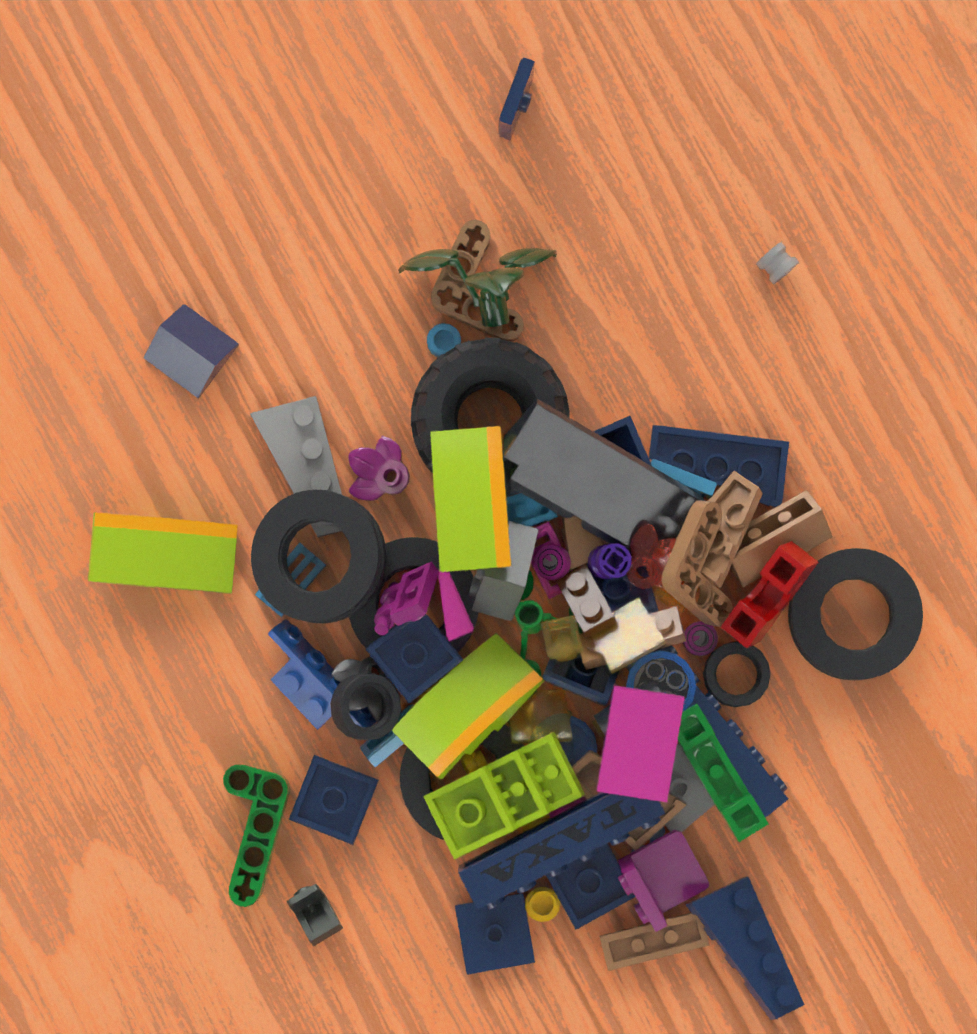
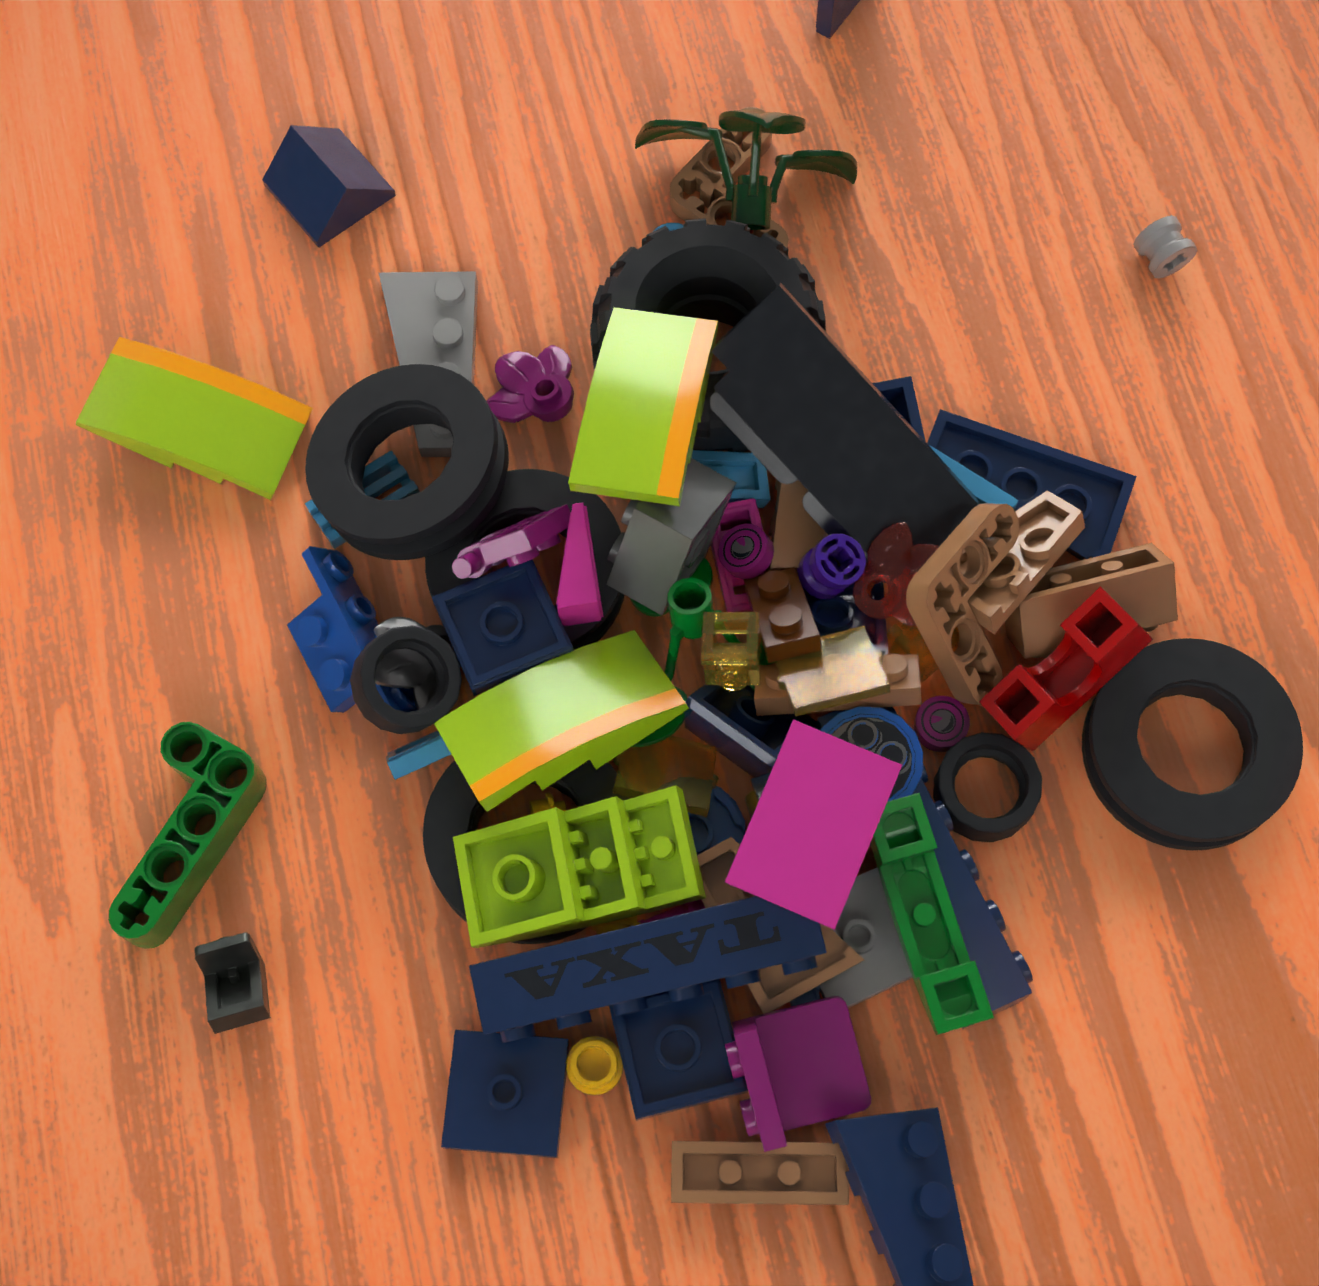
camera: 20 degrees right, 15 degrees down
dark blue plate [288,755,379,845] -> none

